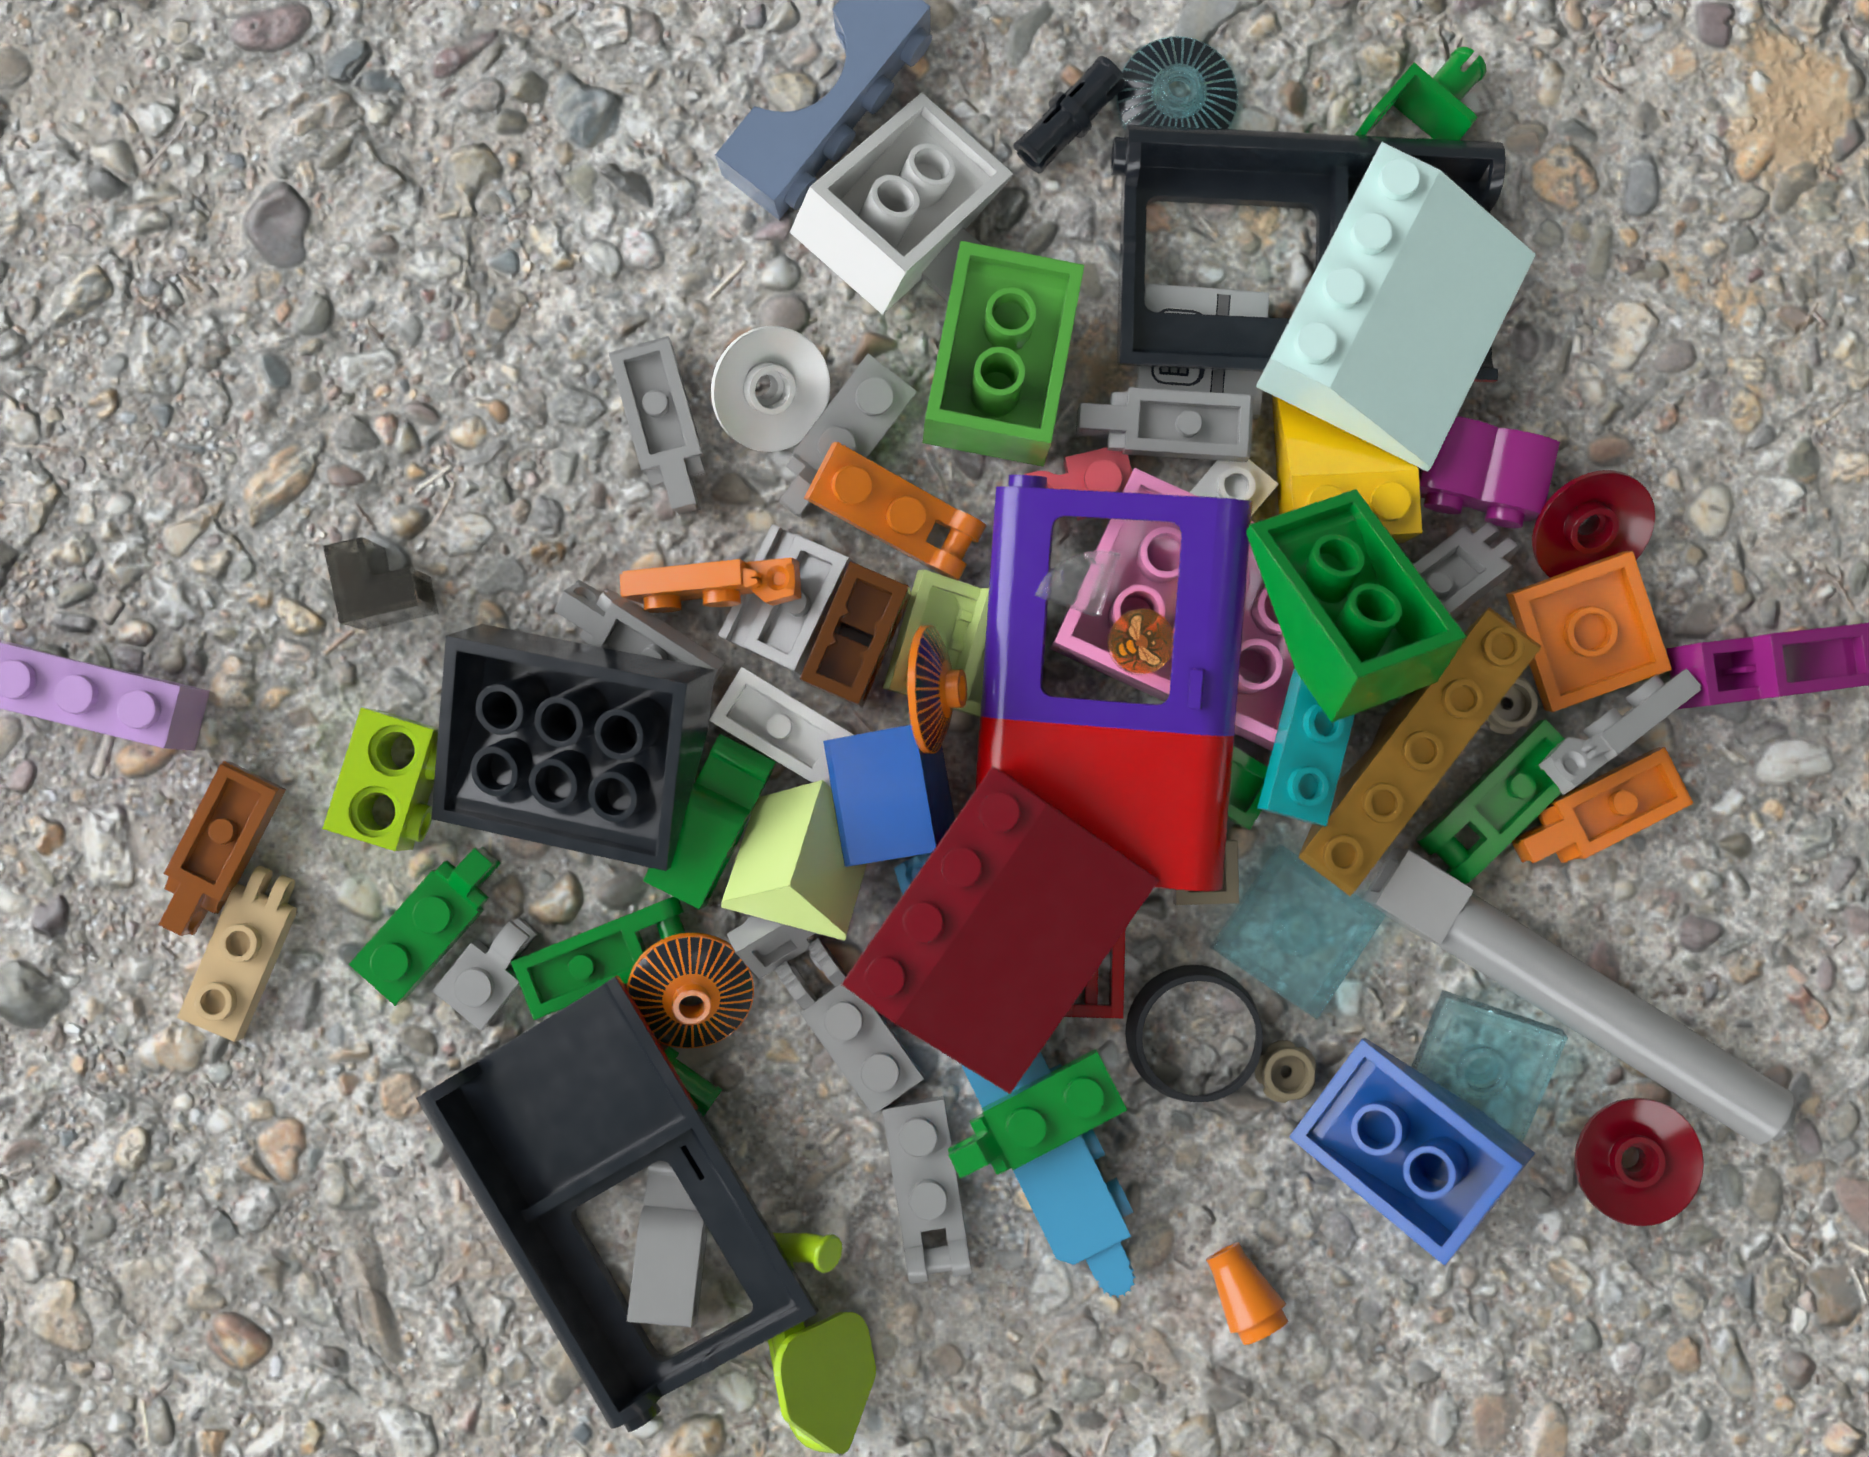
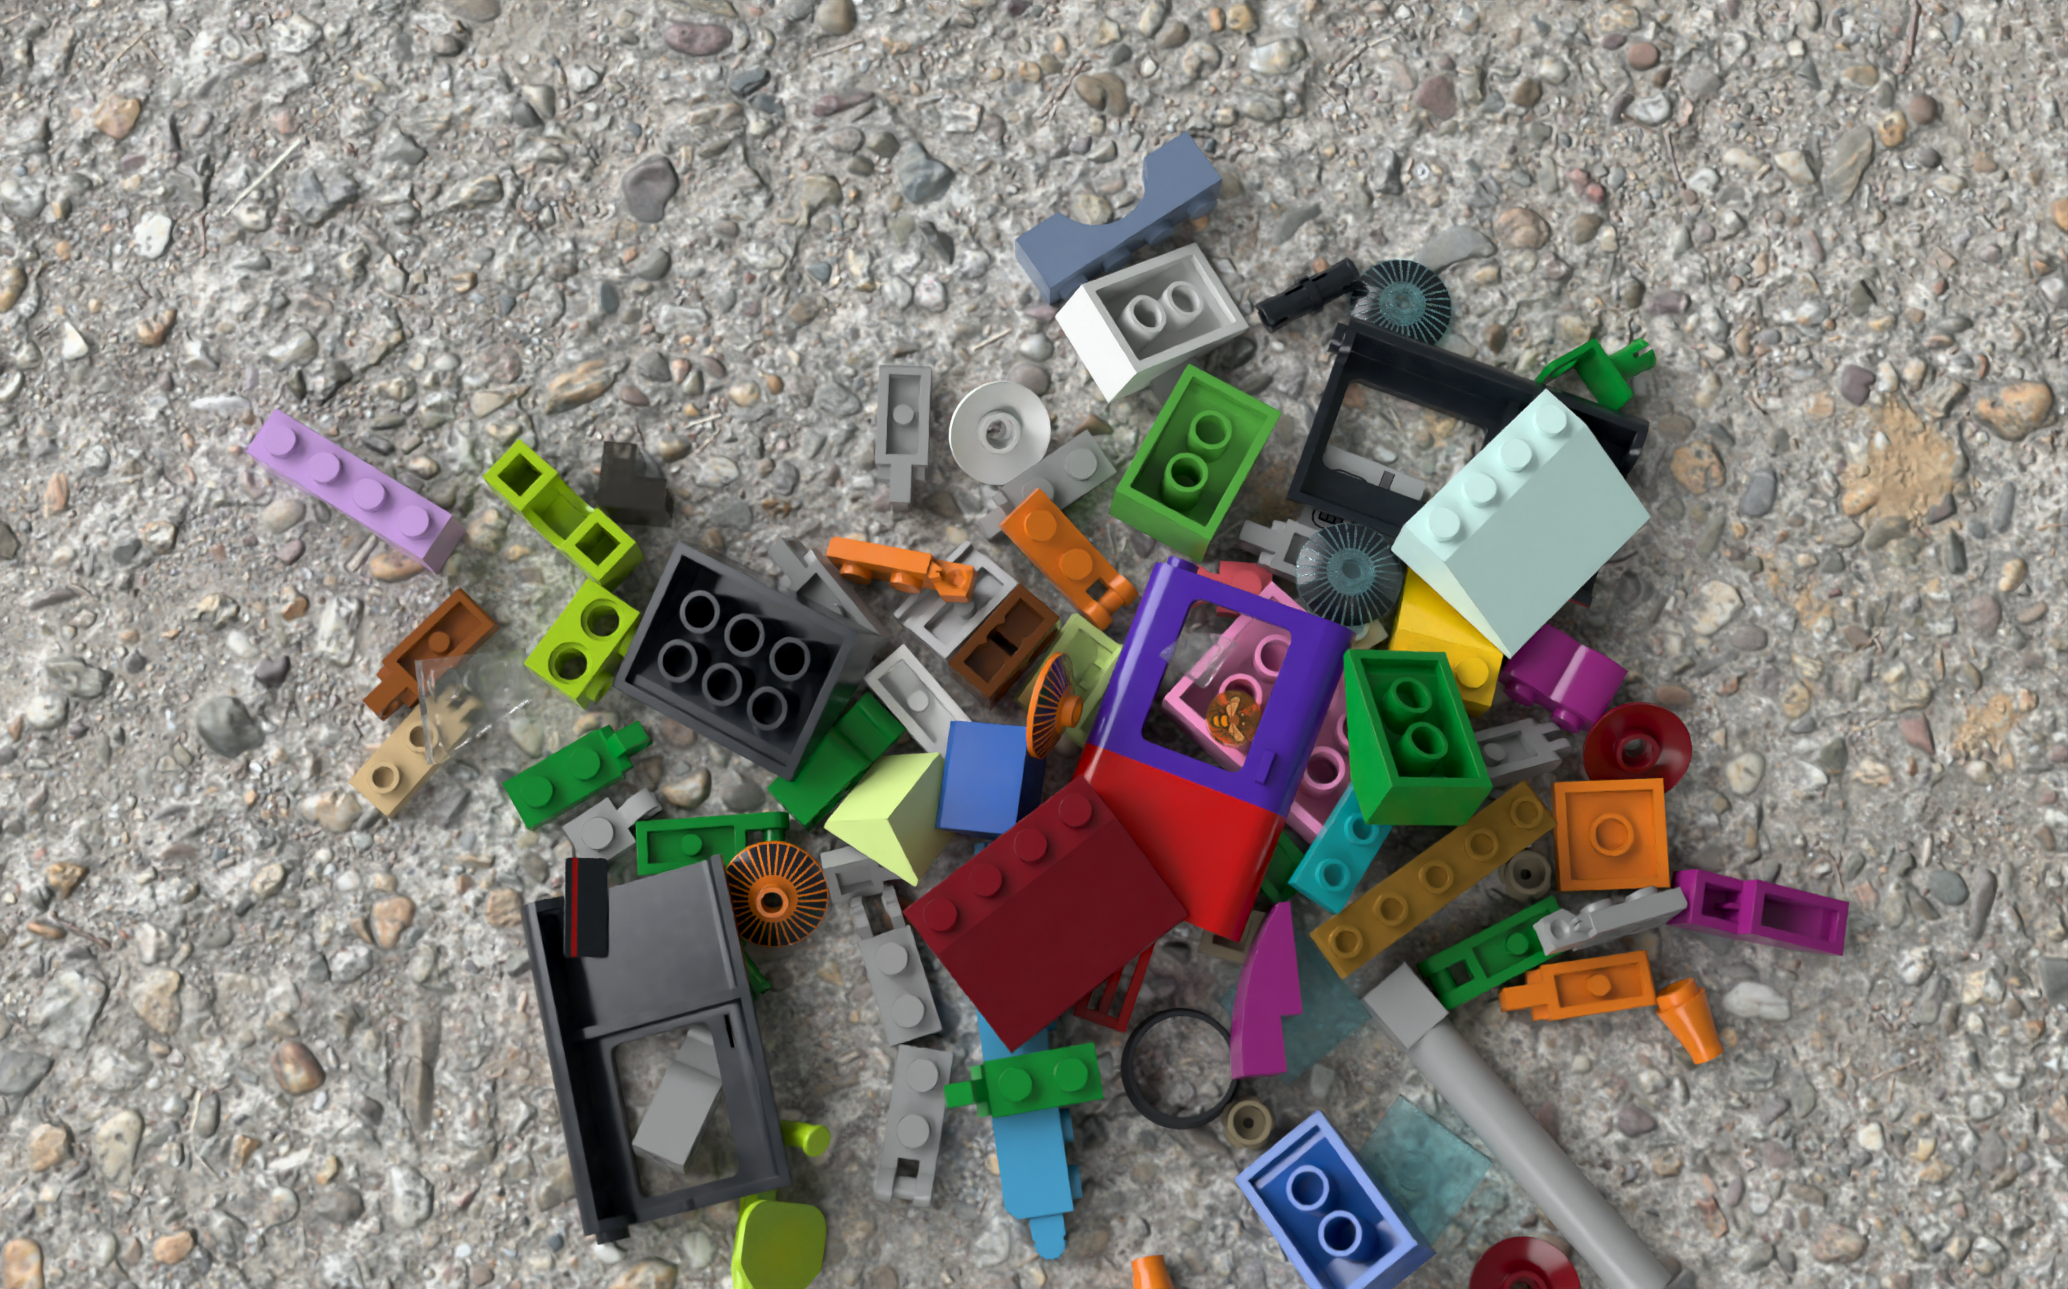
camera: 15 degrees right, 10 degrees down
none -> clear wing [415,647,532,765]
none -> lime arch [482,438,645,593]
none -> black sticker [564,857,608,957]
none -> magenta slope [1230,902,1303,1080]
none -> dish [1295,523,1402,629]
none -> orange cone [1655,977,1724,1064]

